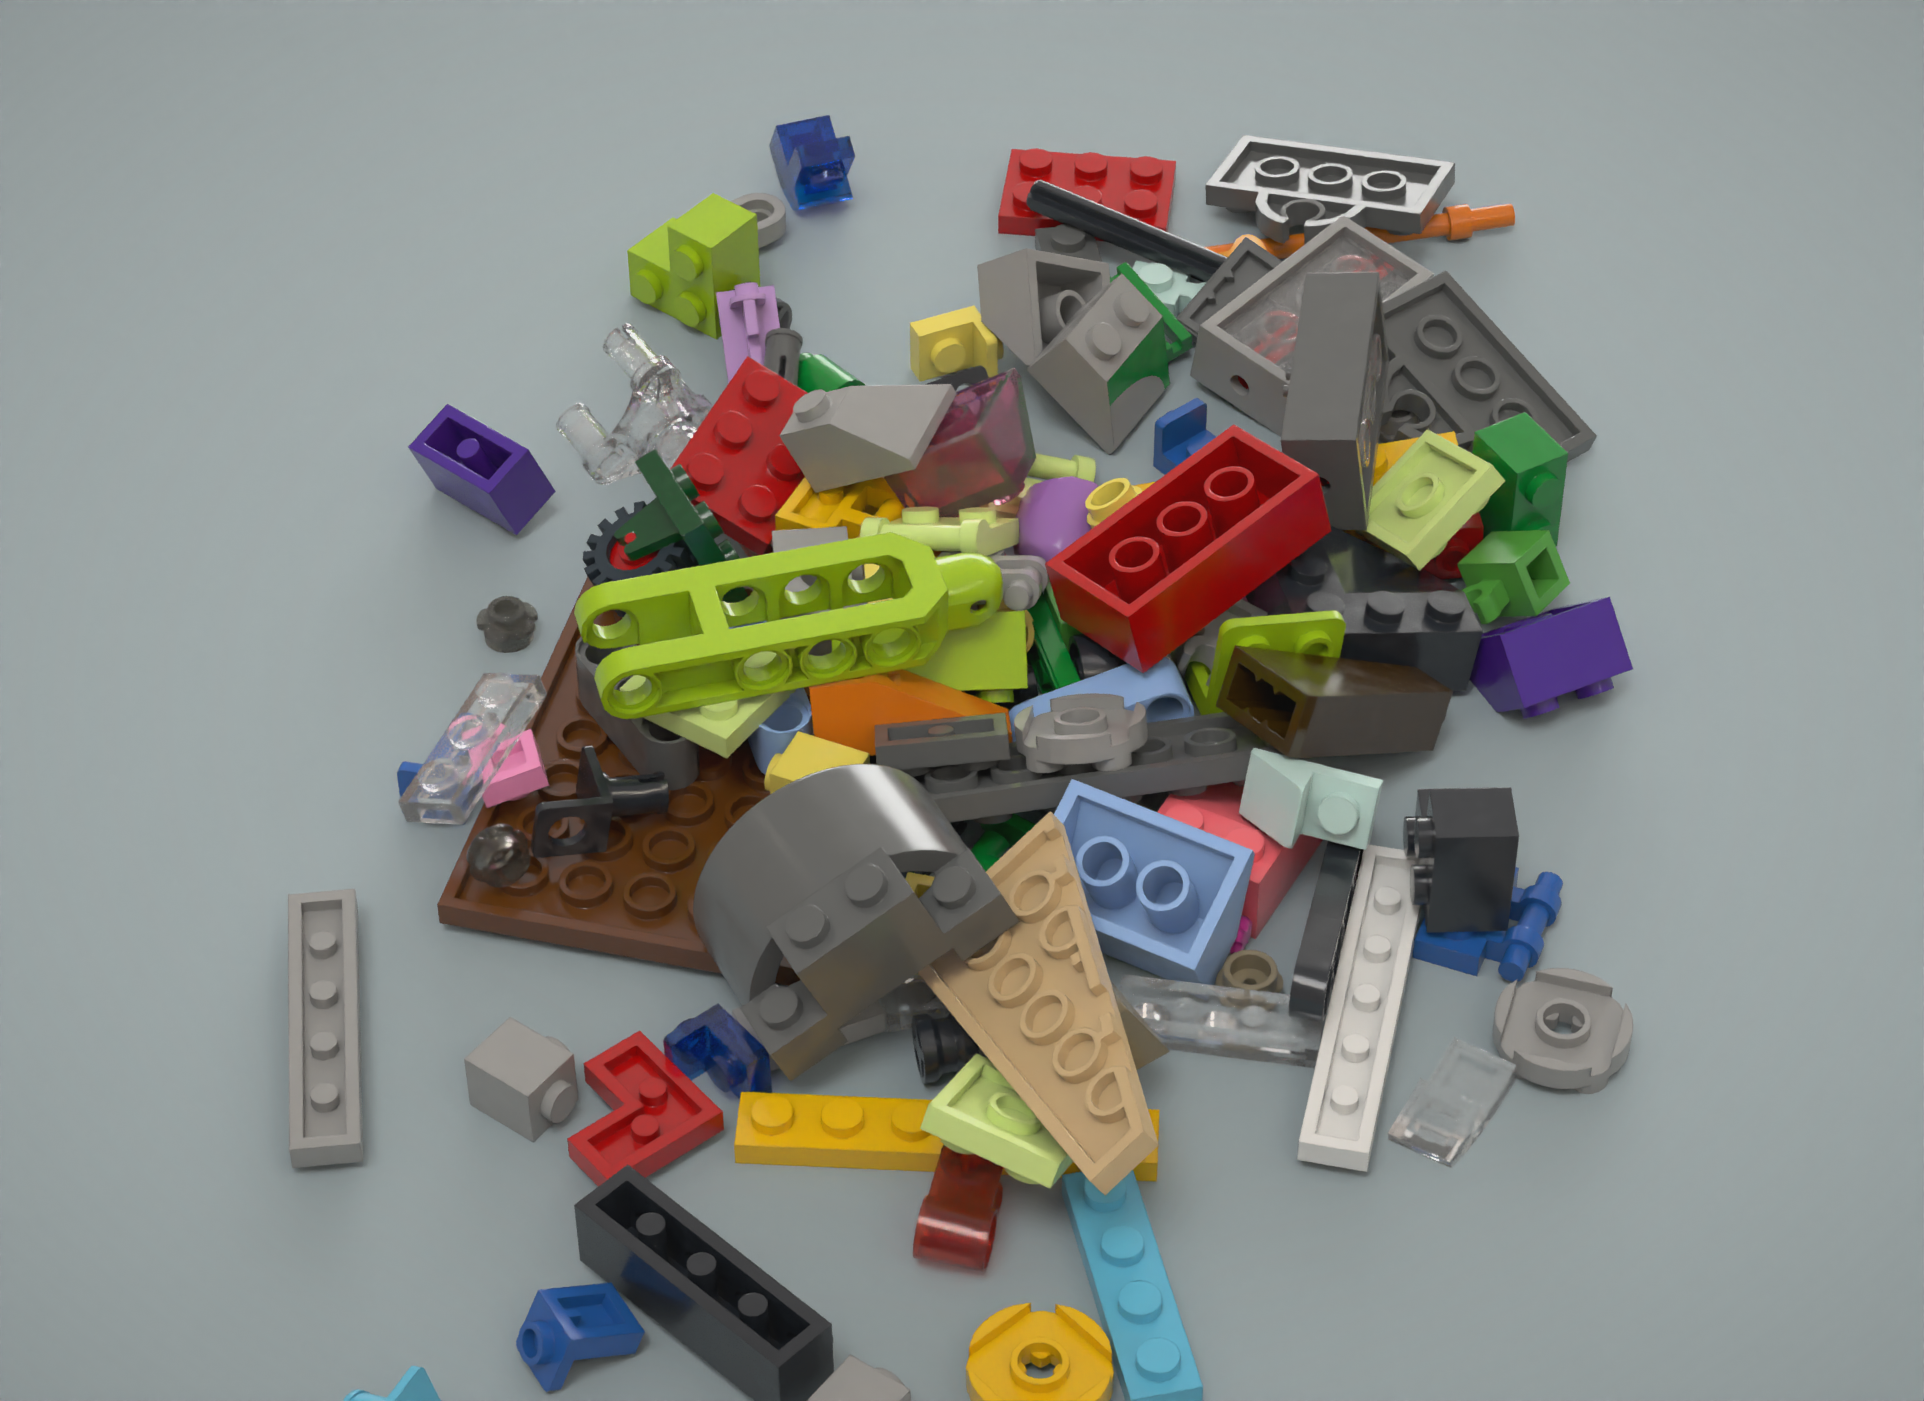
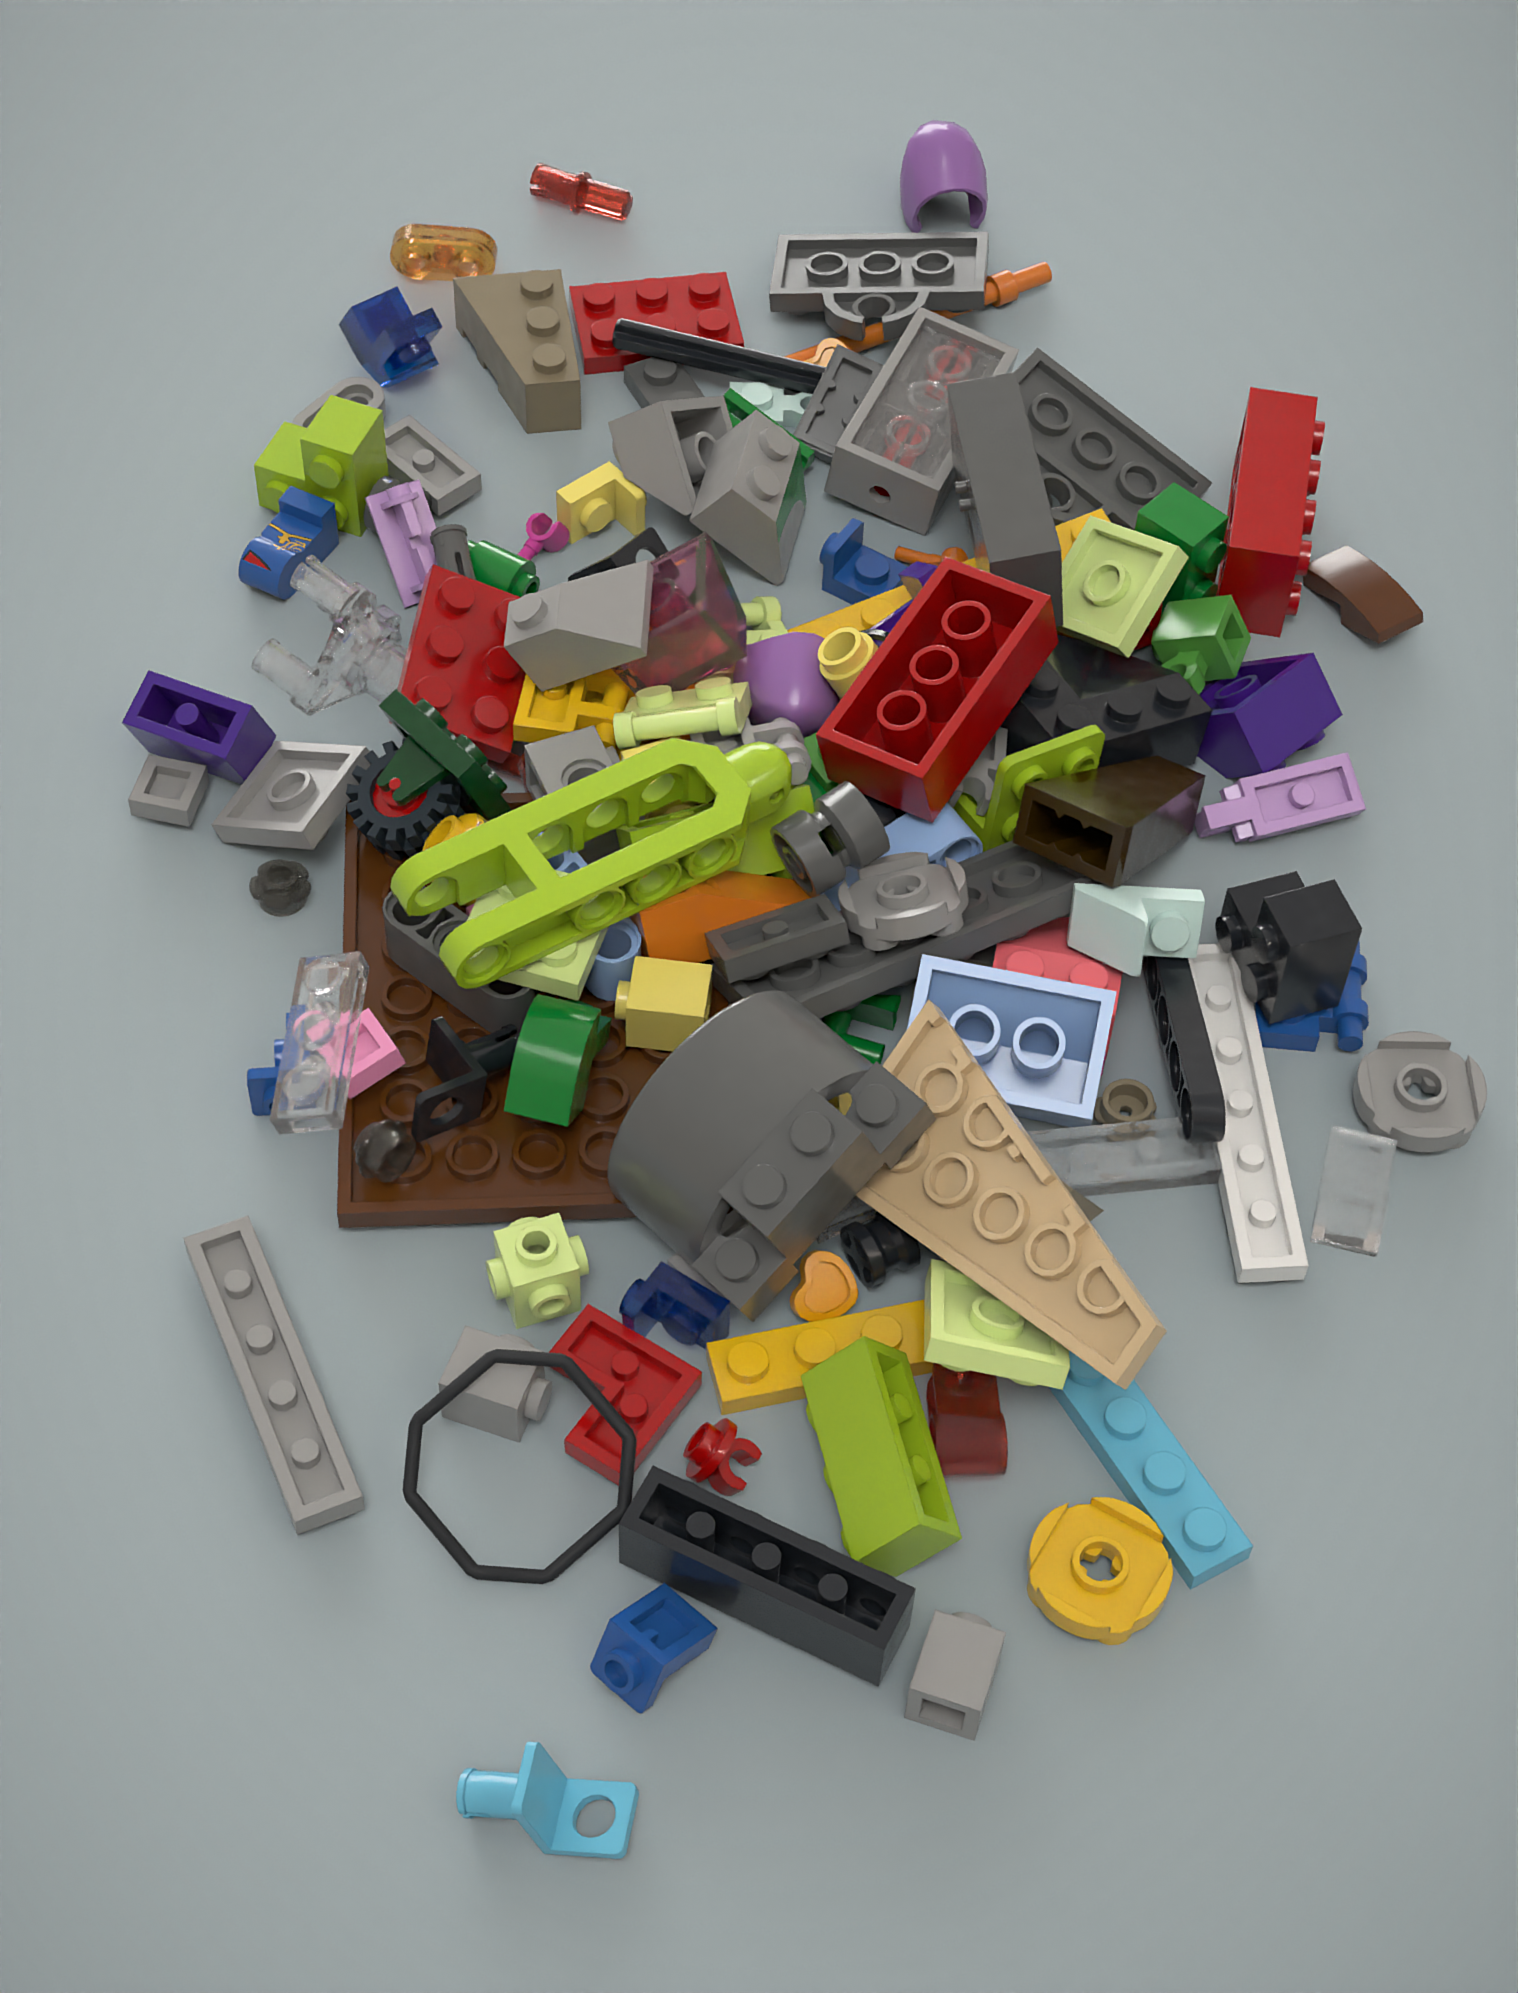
camera: 20 degrees left, 10 degrees up
none -> light grey plate [128,754,209,827]
none -> light grey plate [211,741,370,850]
none -> blue leg [238,486,339,600]
none -> light grey plate [384,415,482,516]
none -> clear orange plate [390,224,498,281]
none -> black piece [402,1349,637,1584]
none -> dark tan wedge [453,269,581,434]
none -> yellowish green brick [485,1213,589,1329]
none -> green brick [504,994,612,1127]
none -> dark pink hand [517,513,569,561]
none -> clear red axle [530,162,633,220]
none -> red plate [683,1418,762,1496]
none -> dark grey wheel [770,781,890,897]
none -> light orange piece [789,1250,858,1322]
none -> lime brick [801,1336,962,1577]
none -> medium lavender piece [900,120,988,233]
none -> lavender hinge [1195,753,1366,842]
none -> red brick [1216,387,1325,638]
none -> reddish brown slope [1303,545,1423,644]

